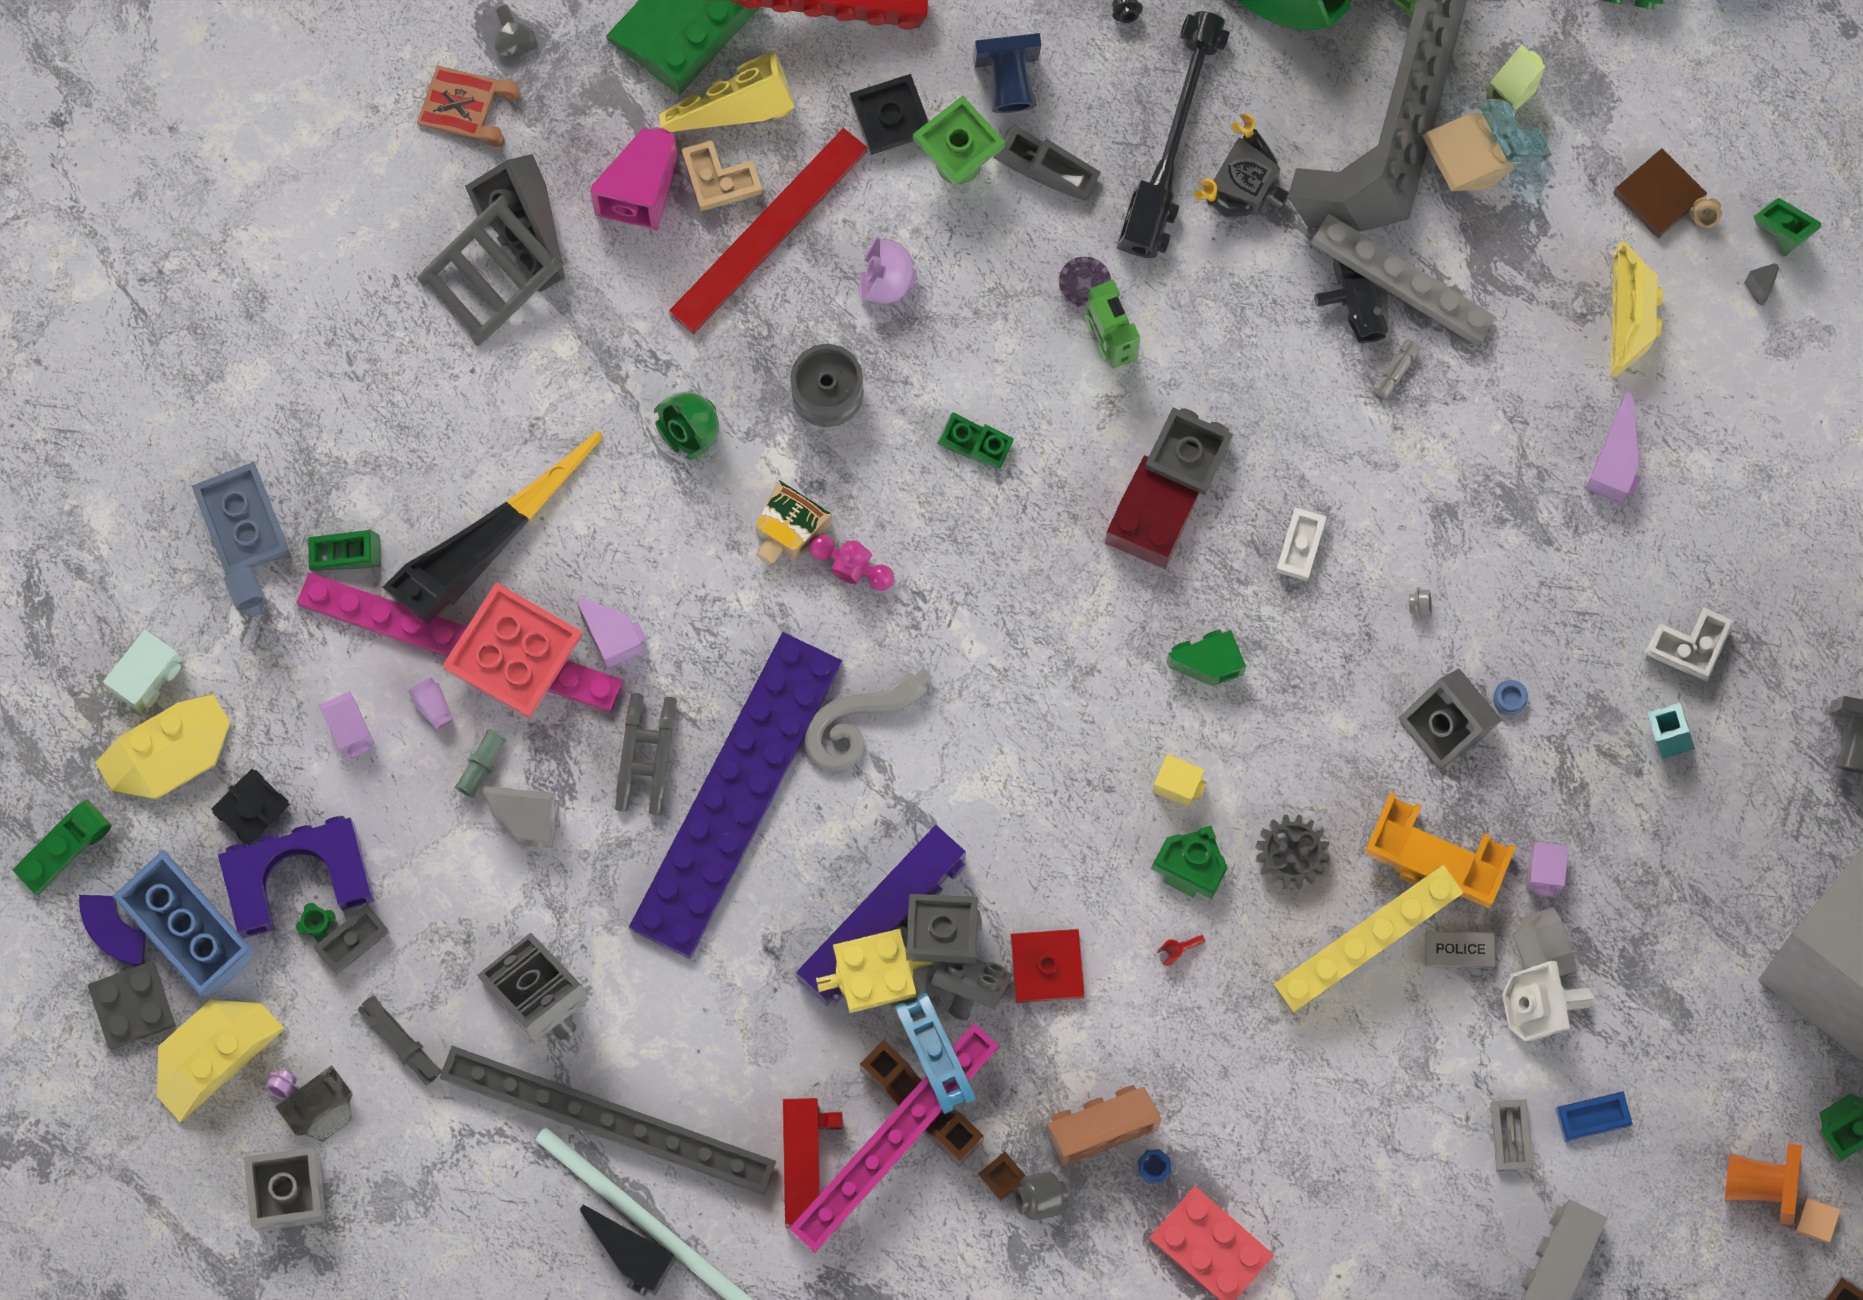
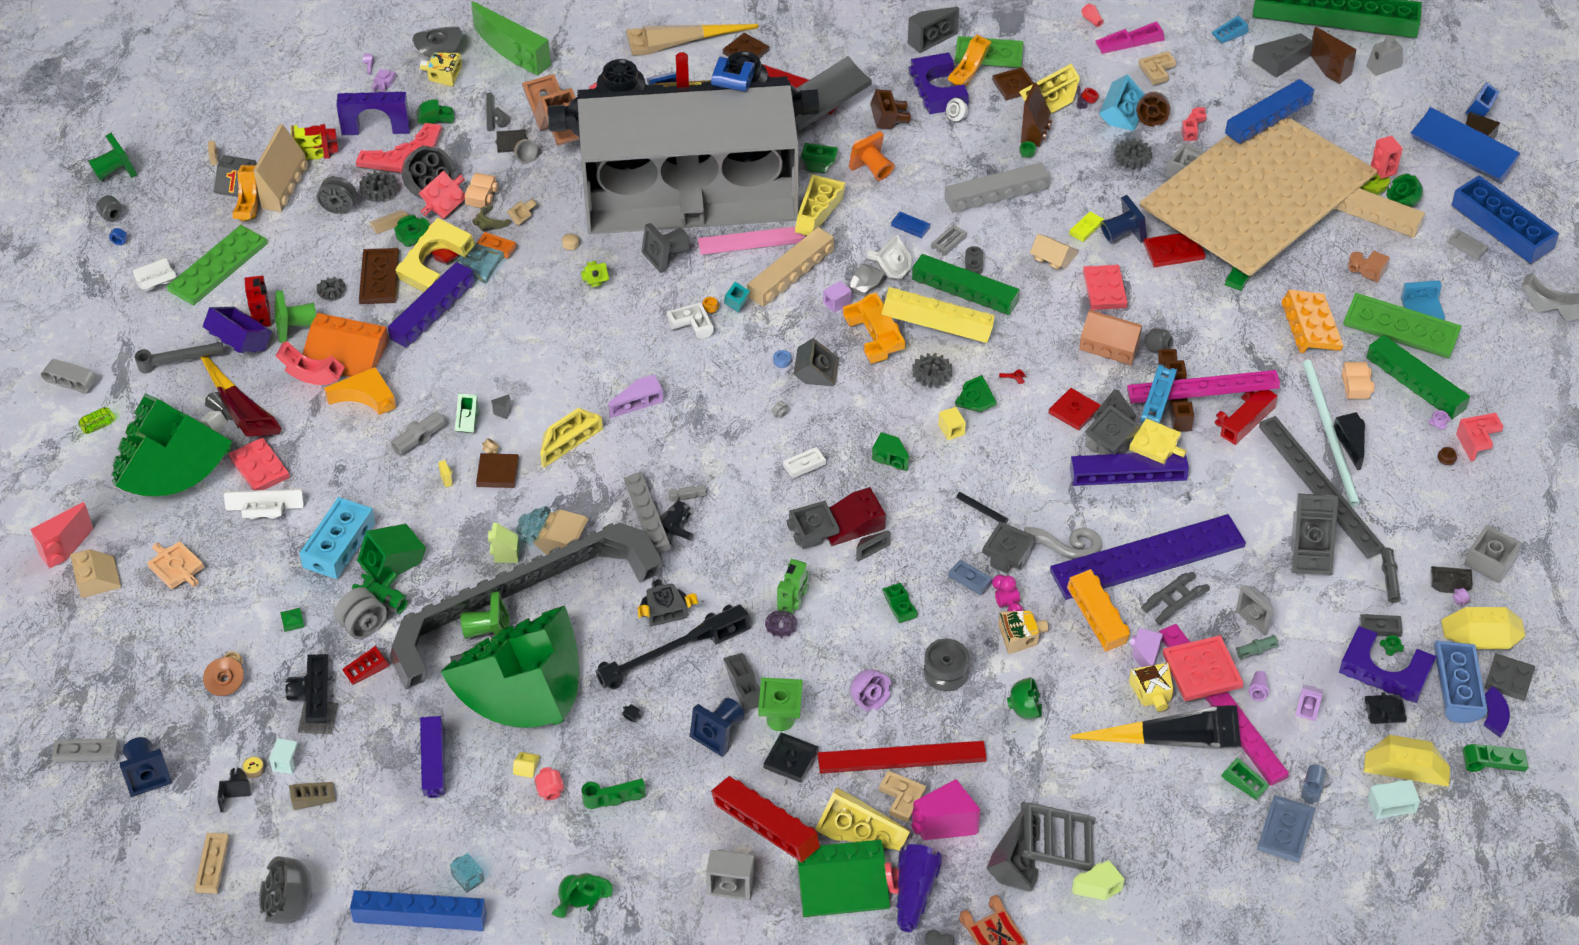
camera: 135 degrees left, 25 degrees down
none -> light grey piece [390,412,446,455]
none -> light yellow tile [438,460,453,488]
none -> bright pink tile [698,226,805,255]
none -> light orange plate [702,297,719,313]
none -> tan brick [747,227,834,307]
none -> light yellow wedge [795,174,846,235]
none -> dark grey slope [856,530,891,562]
none -> coral piece [885,862,899,894]
none -> dark purple cone [896,844,943,933]
none -> green brick [912,254,1020,315]
none -> sand blue plate [948,559,992,596]
none -> black bar [956,492,1009,524]
none -> dark grey plate [965,246,983,275]
none -> dark grey panel [982,521,1035,573]
none -> tan slope [1030,234,1079,270]
none -> light orange brick [1067,569,1130,652]
none -> yellowish green slope [1072,860,1124,900]
none -> light yellow torso [1129,663,1173,712]

